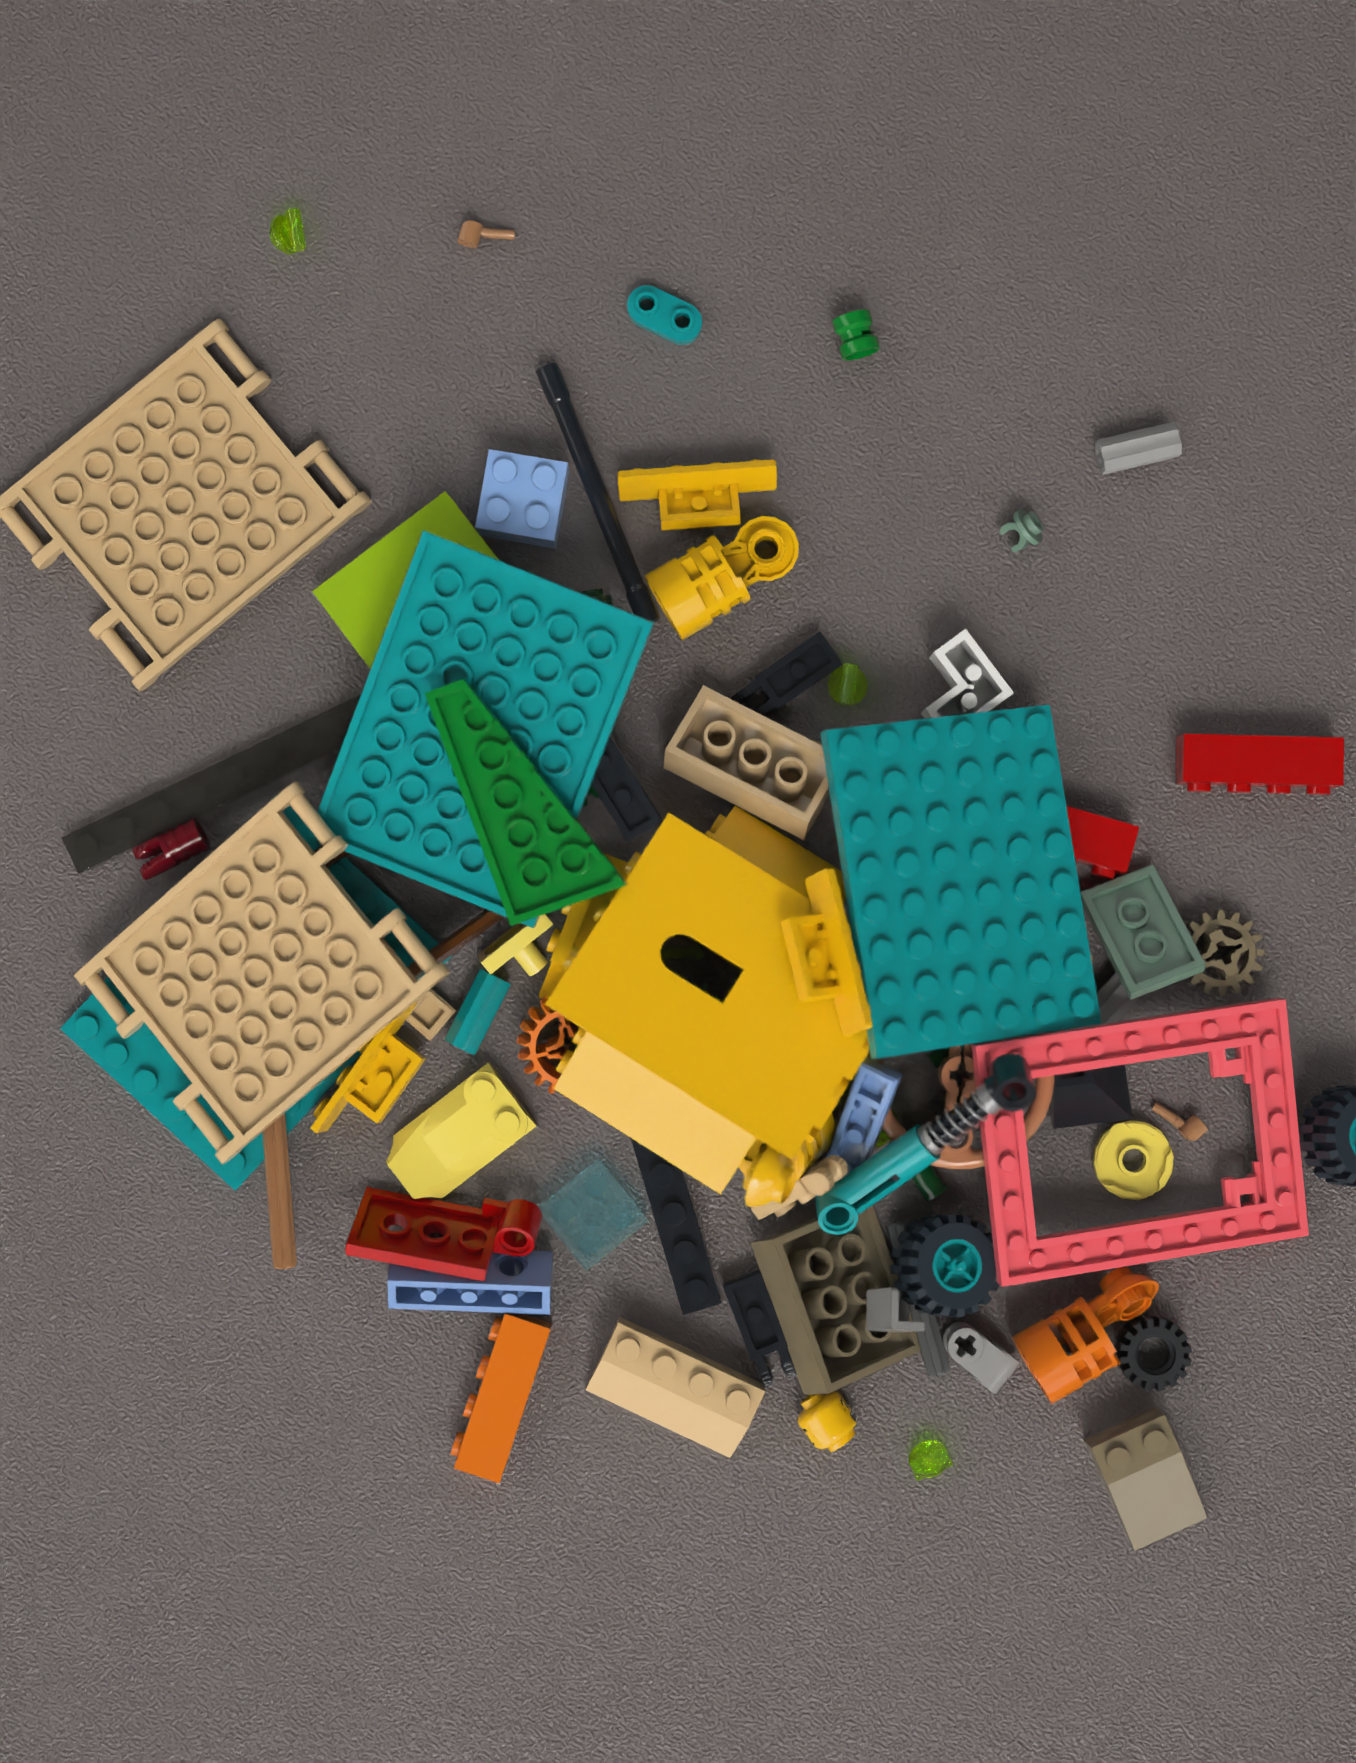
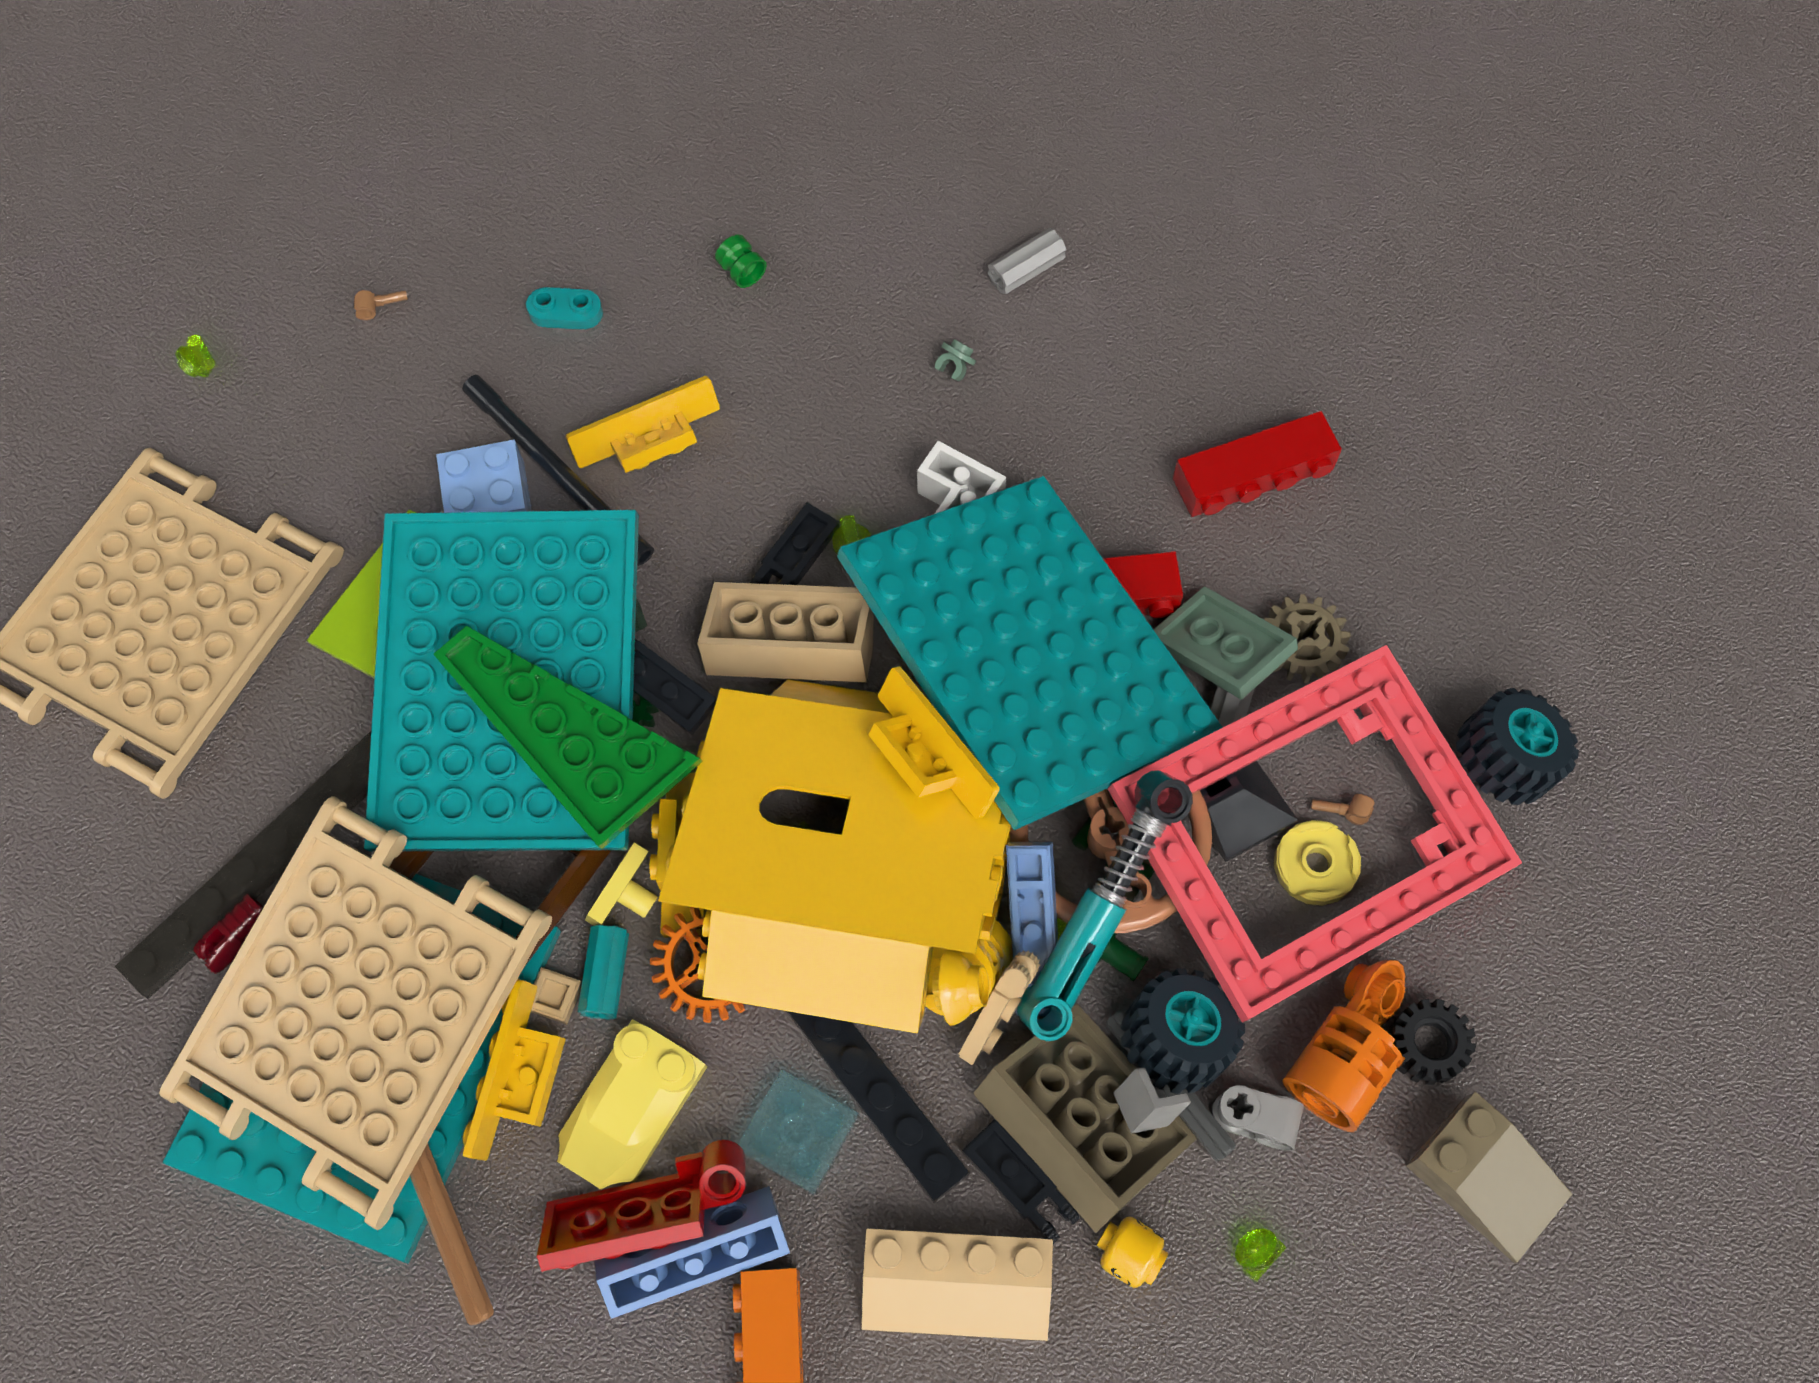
camera: 20 degrees left, 20 degrees down
yellow cylinder [644,516,799,640] -> none

